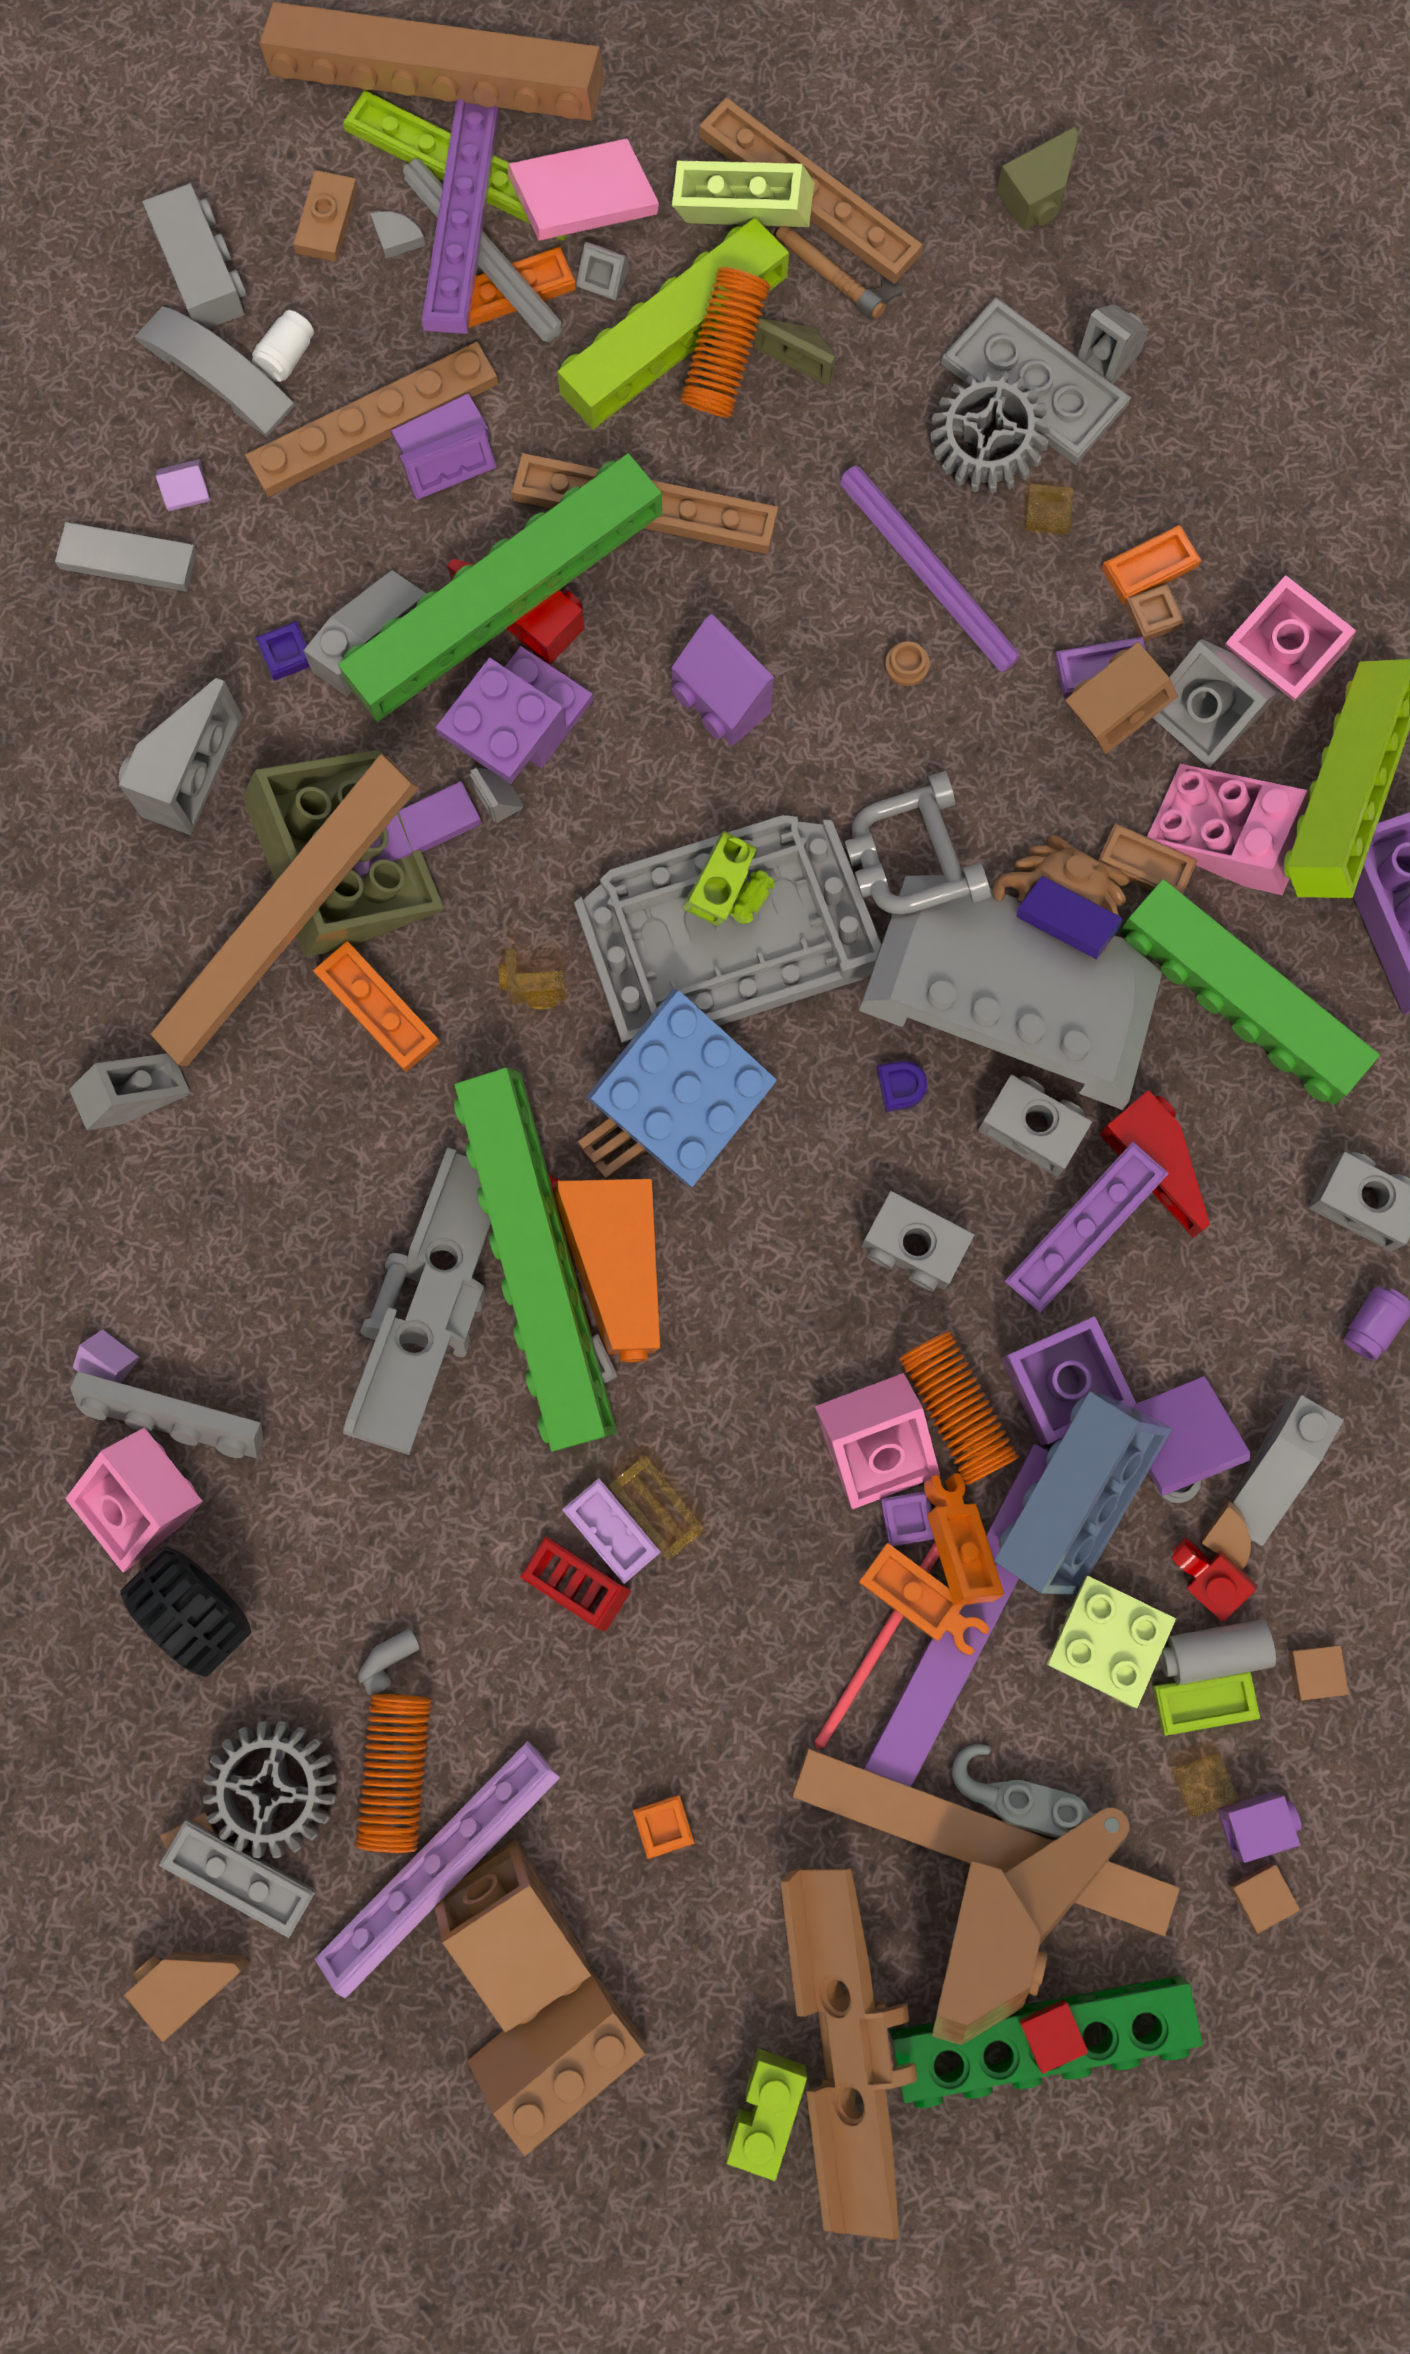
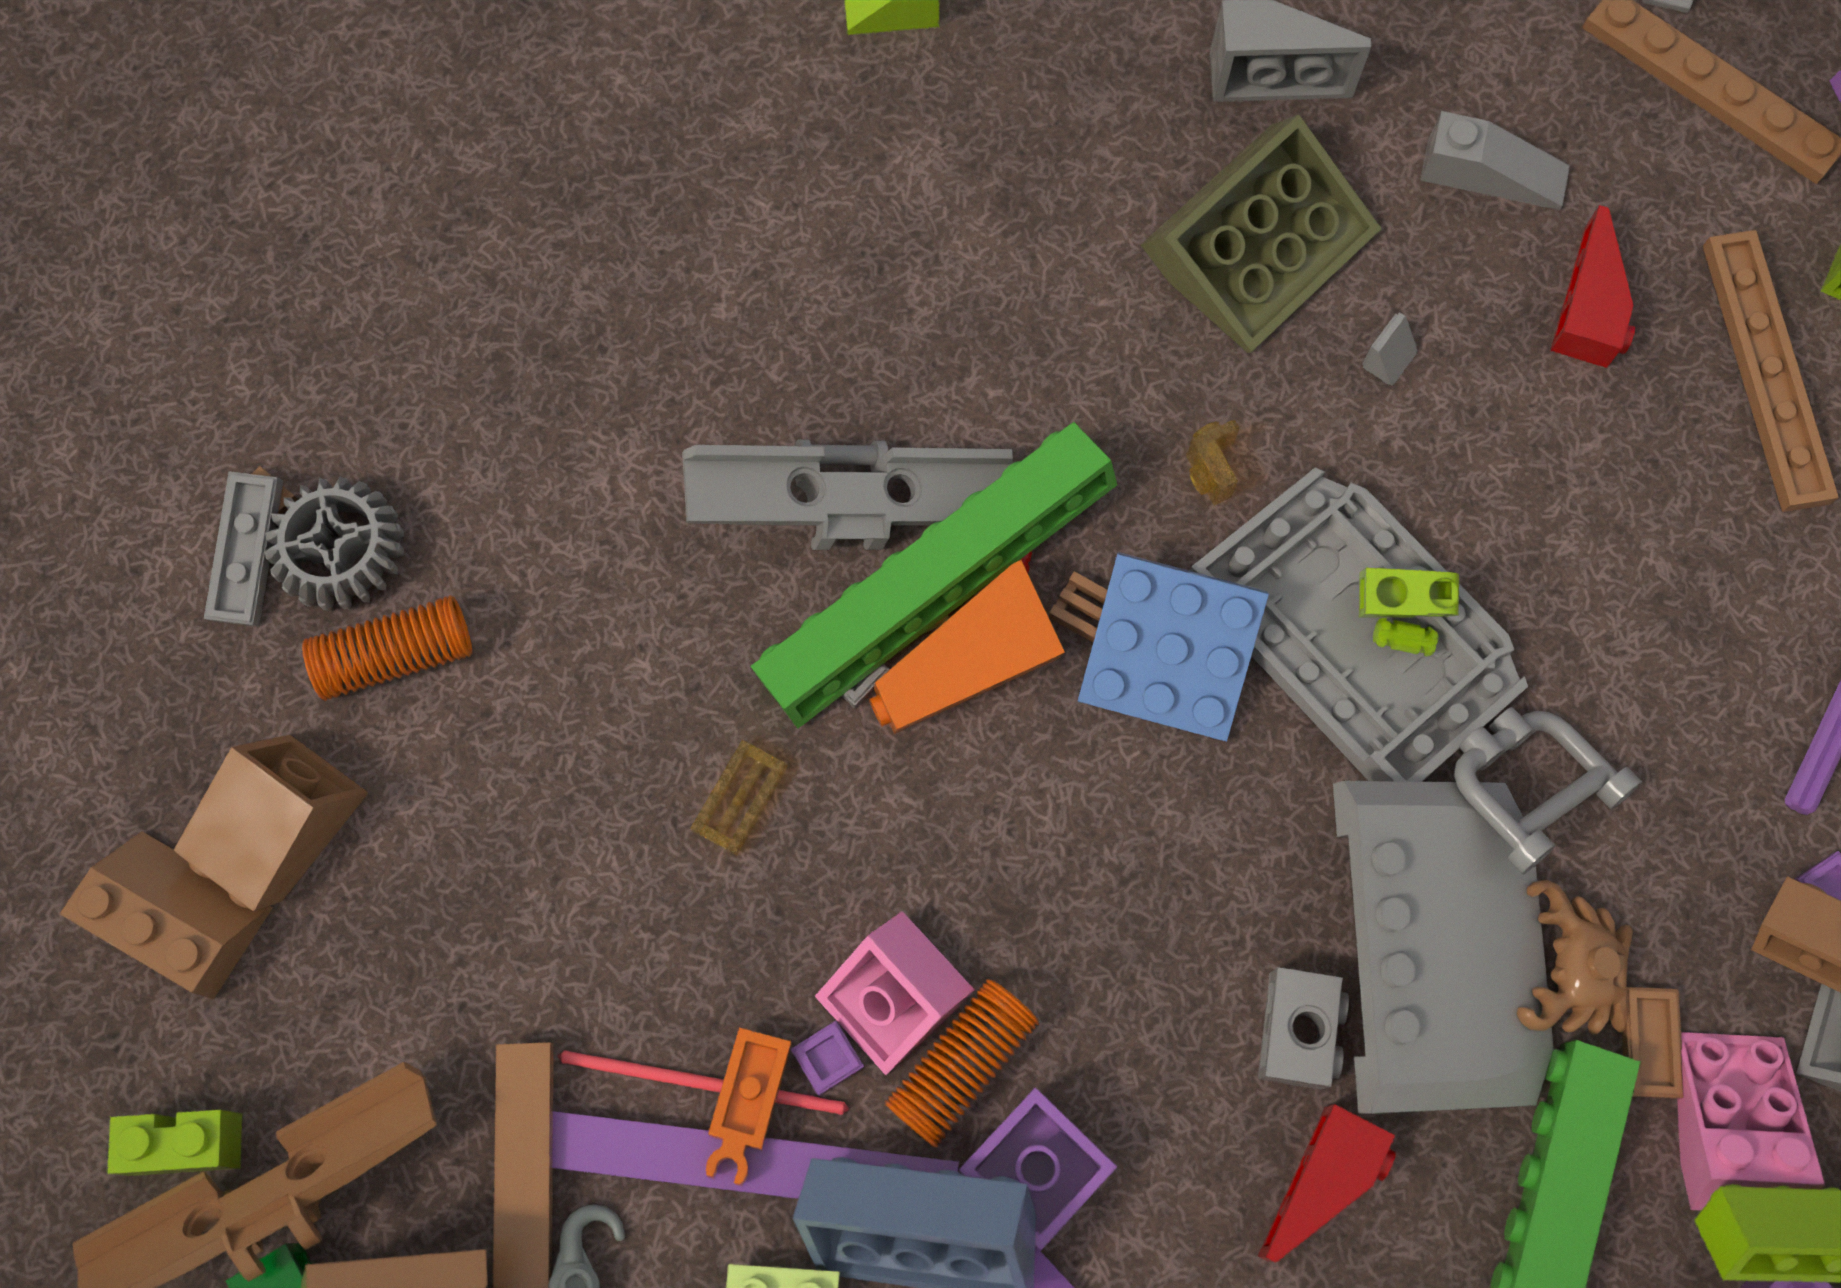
camera: 70 degrees right, 5 degrees down
bright pink slope [65,1427,203,1573] -> none
light grey slope [69,1053,190,1130] -> none
light grey plate [70,1371,264,1459] -> none
lavender slope [73,1329,141,1383] -> none
black tyre [120,1547,251,1677] -> none
medium nougat slope [124,1952,250,2043] -> none
medium nougat tile [151,754,419,1066] -> none
dark purple tile [255,621,310,681] -> none
orange plate [313,941,440,1073] -> none
lavender tile [315,1741,560,1999] -> none
bright green brick [338,453,663,723] -> none
medium lavender tile [353,781,482,877] -> none
light grey arm [358,1629,419,1696] -> none
medium lavender tile [391,393,489,454] -> none
medium lavender plate [400,423,497,500] -> none
medium lavender bracket [435,646,593,784] -> none
red slope [520,1536,631,1631] -> none
lavender plate [562,1478,661,1584] -> none
orange tile [633,1794,695,1859] -> none
medium lavender slope [671,614,774,746] -> none
light grey brick [862,1191,975,1292] -> none
dark purple tile [876,1061,927,1113] -> none
medium nougat plate [885,641,930,686] -> none
orange plate [924,1473,1005,1606] -> none
medium lavender tile [1005,1142,1169,1312] -> none
dark purple tile [1017,876,1122,960] -> none

